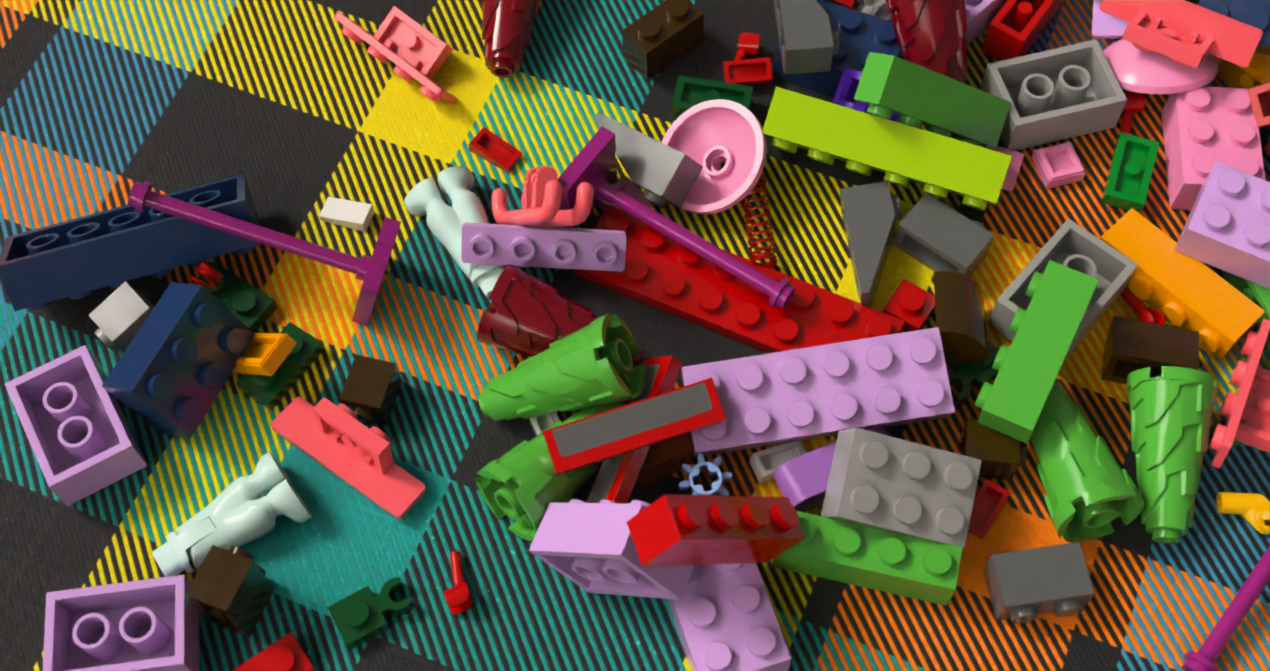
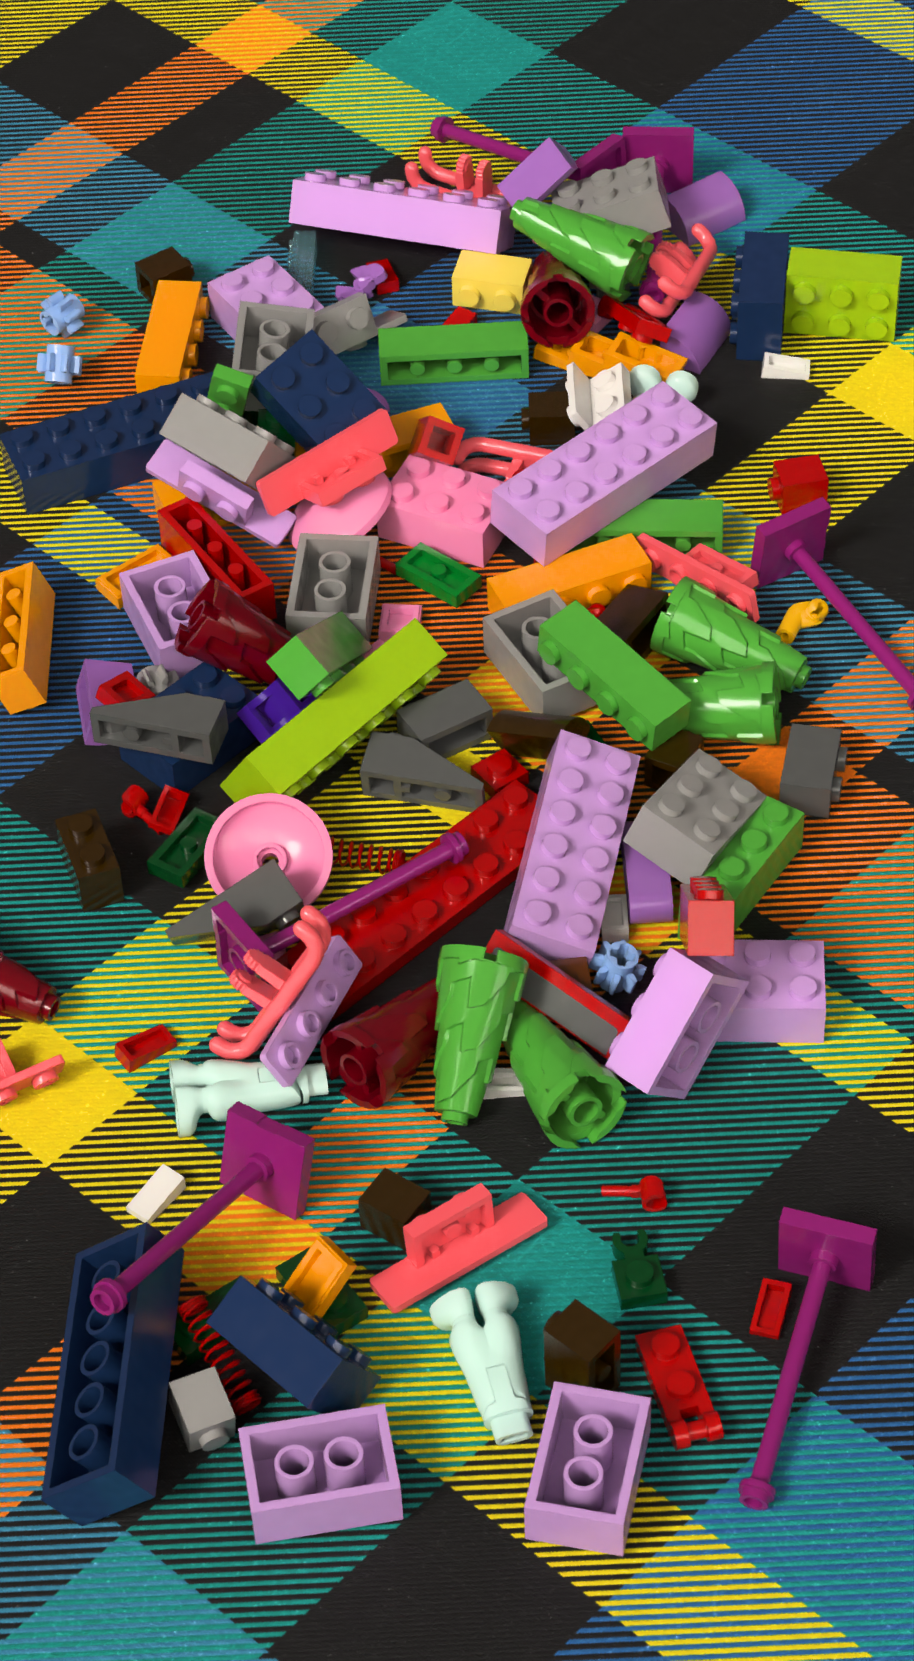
camera: 70 degrees left, 15 degrees down
tile [543,378,726,476] -> none

